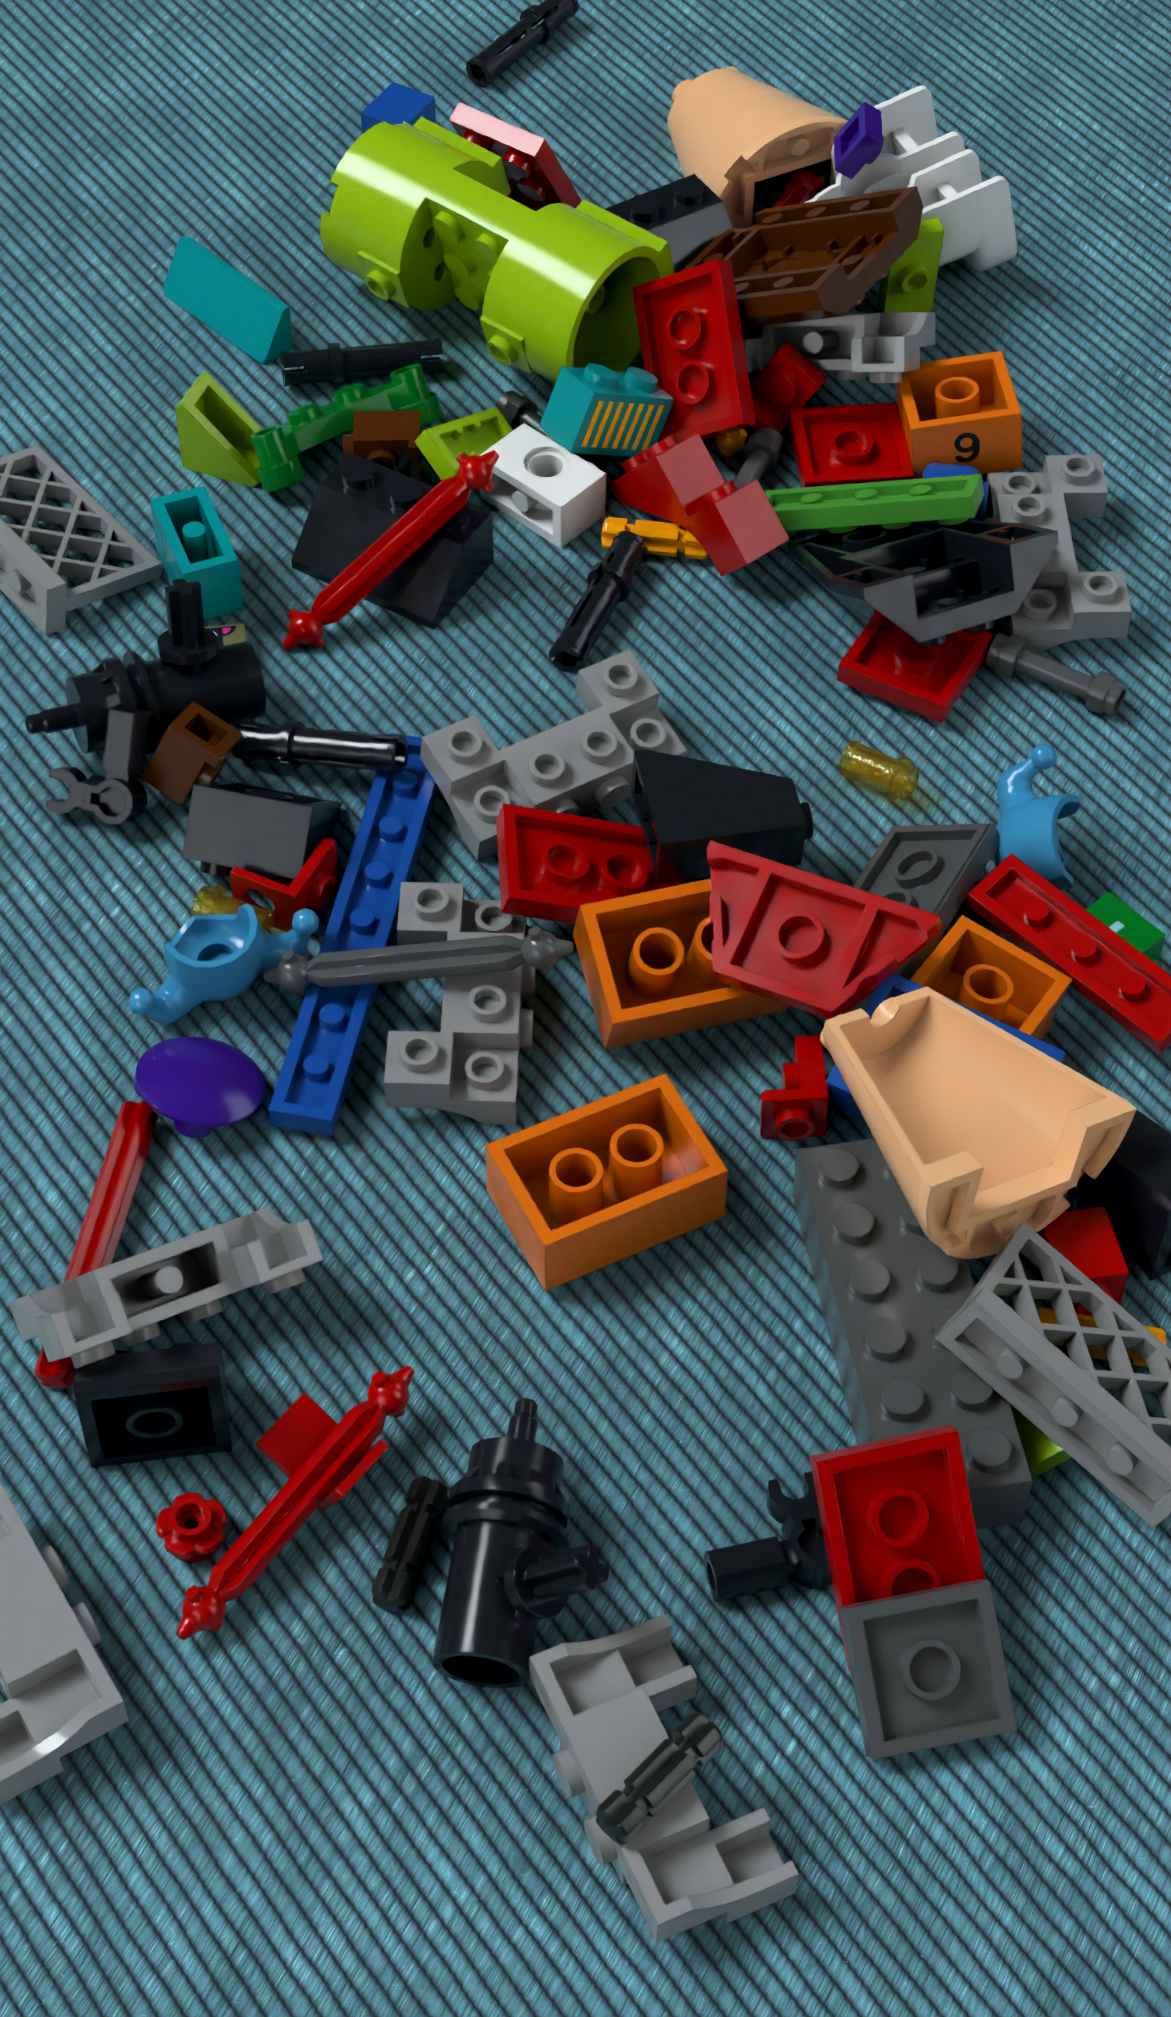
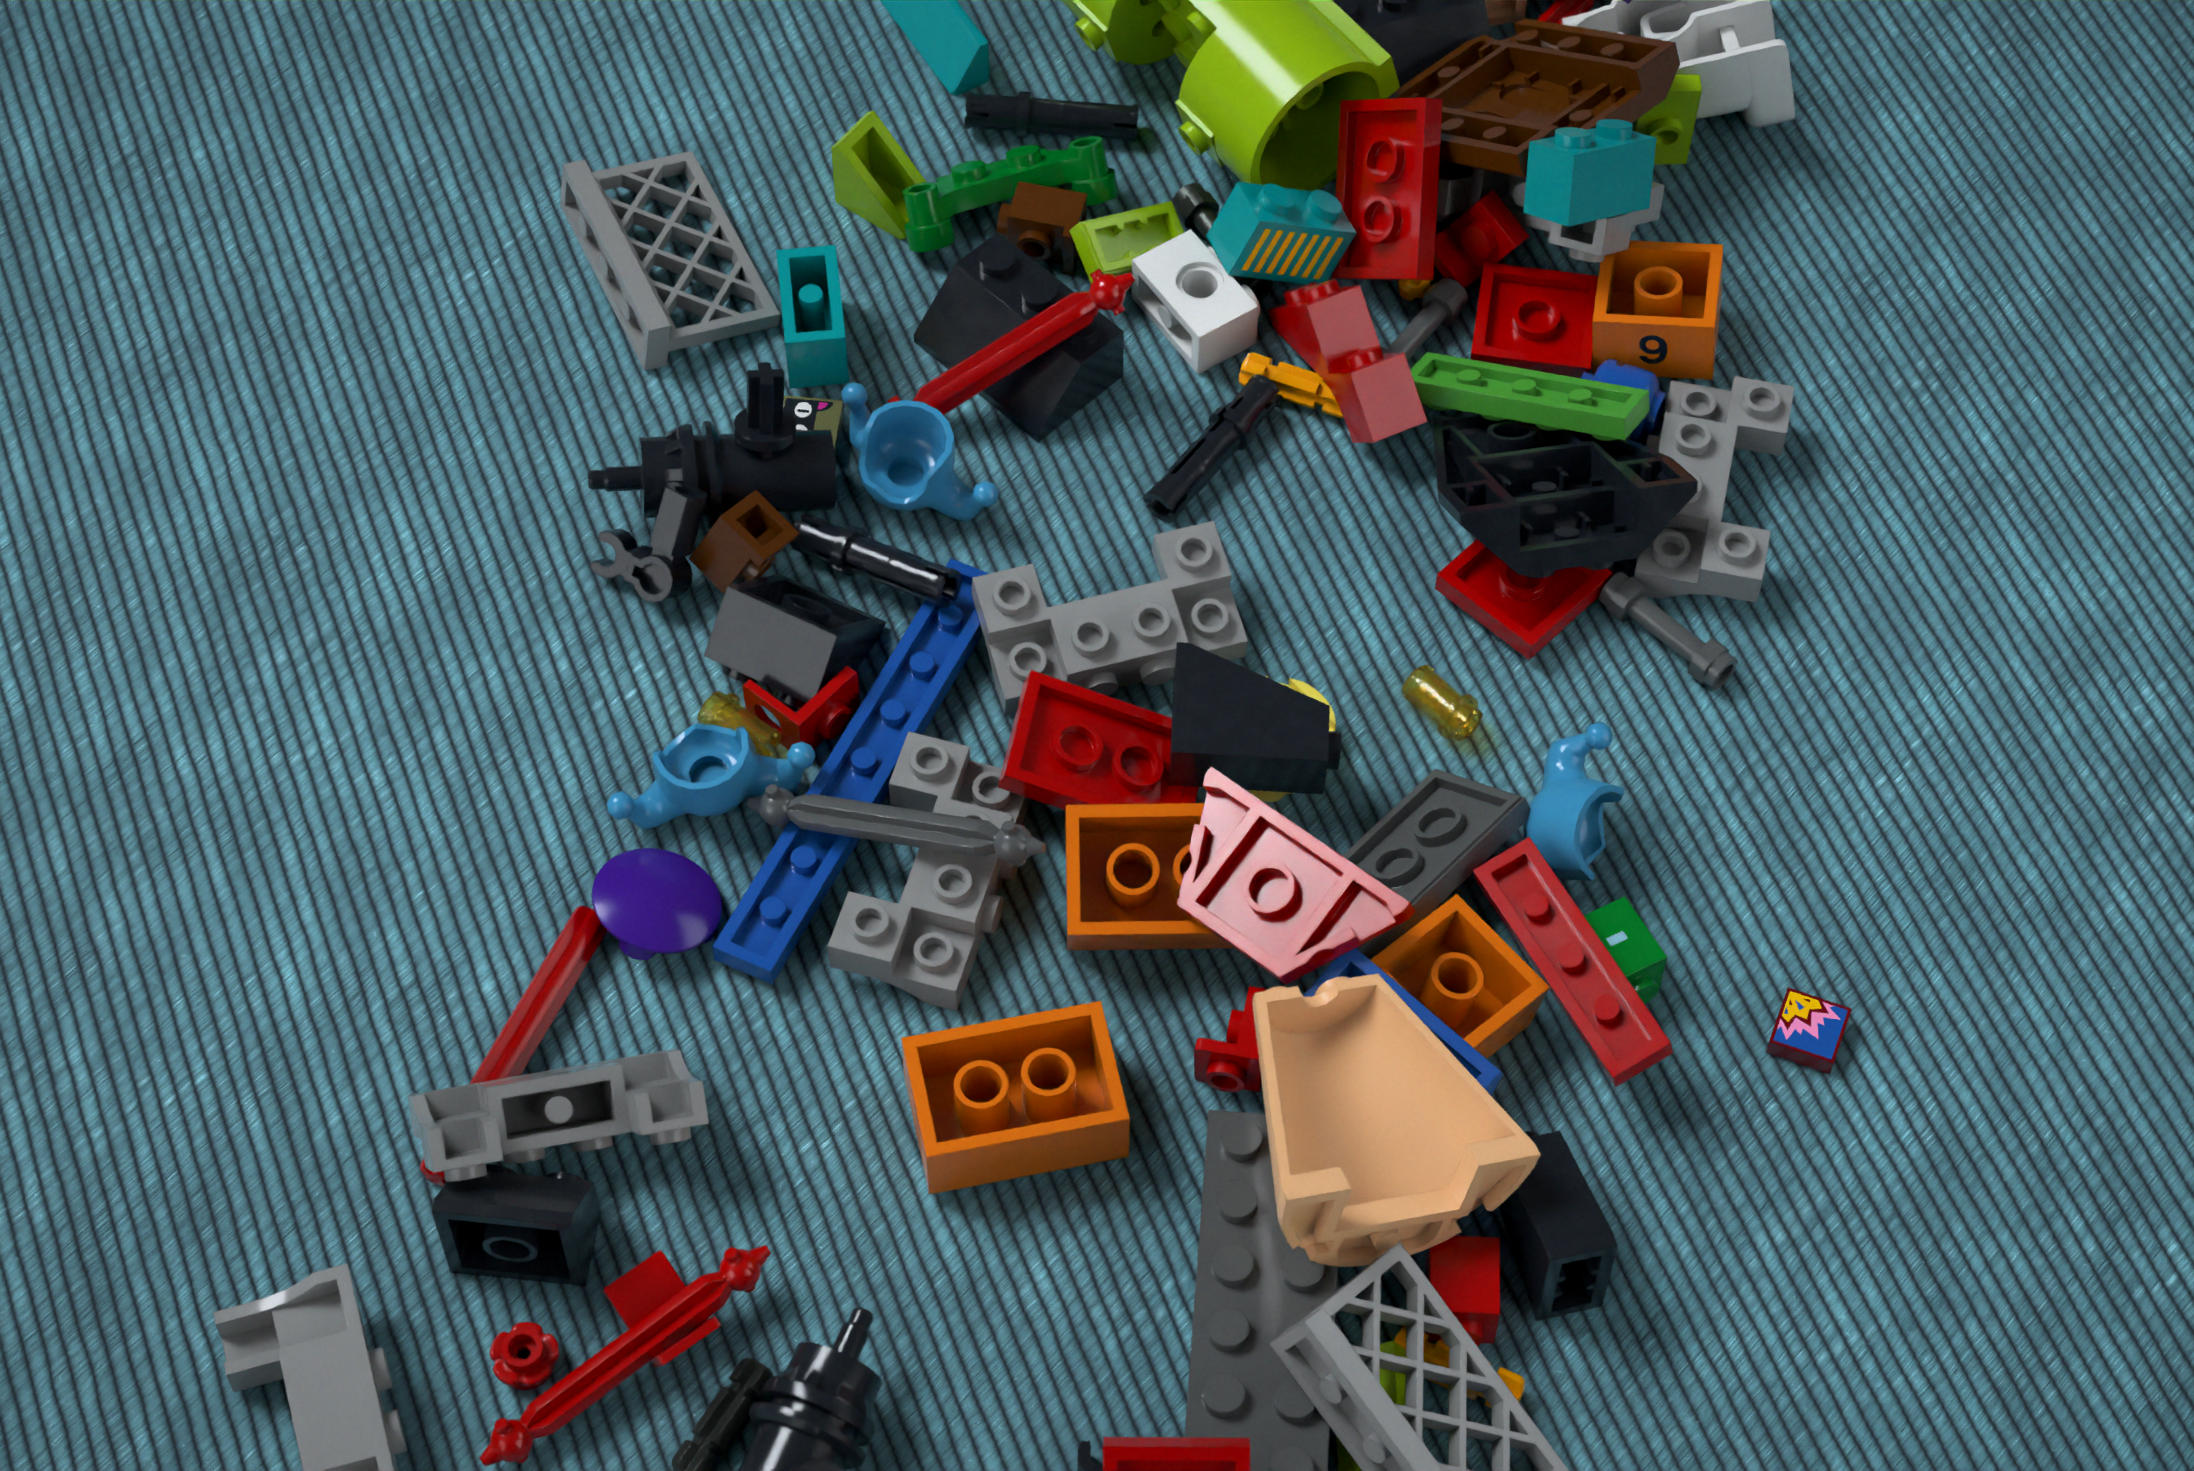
camera: 15 degrees right, 5 degrees up
none -> dark azure piece [841,382,999,522]
none -> teal brick [1523,119,1656,227]

